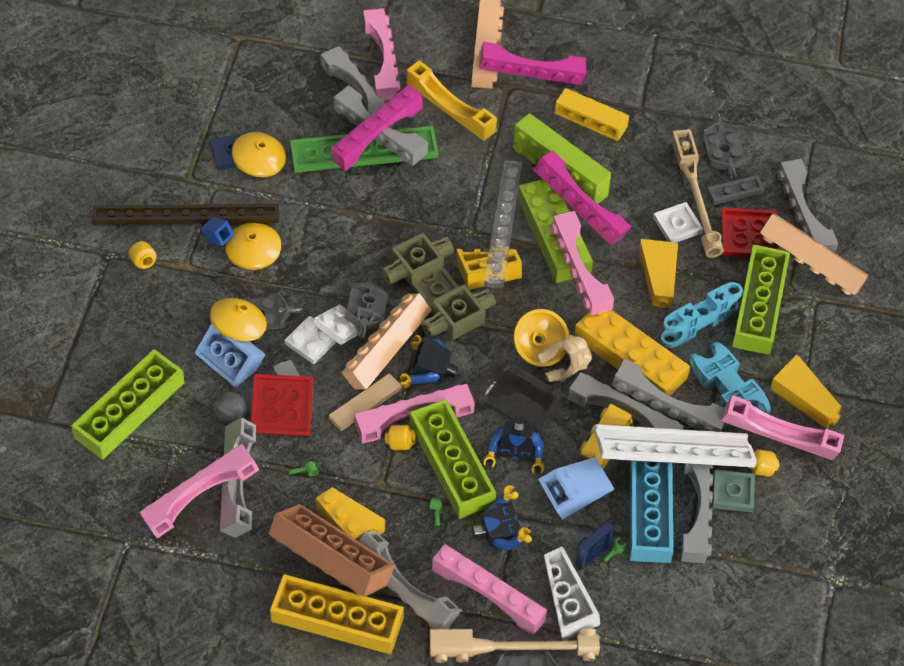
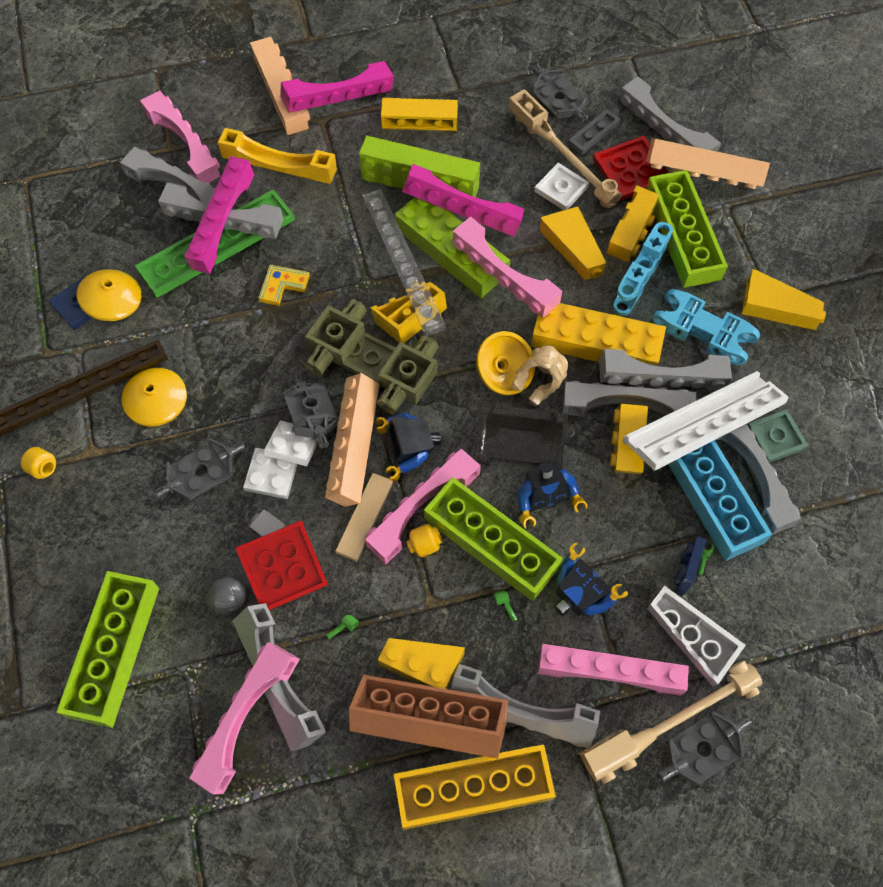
camera: 25 degrees left, 10 degrees up
light blue slope [195,324,265,387] -> none
blue brick [201,217,234,247] -> none
yellow dish [210,298,267,341] -> none
light blue slope [538,457,614,520] -> none
bright pink arch [721,395,844,460] -> none
yellow head [748,450,779,477] -> none
none -> yellow tile [258,265,310,306]
none -> yellow wedge [607,185,659,263]

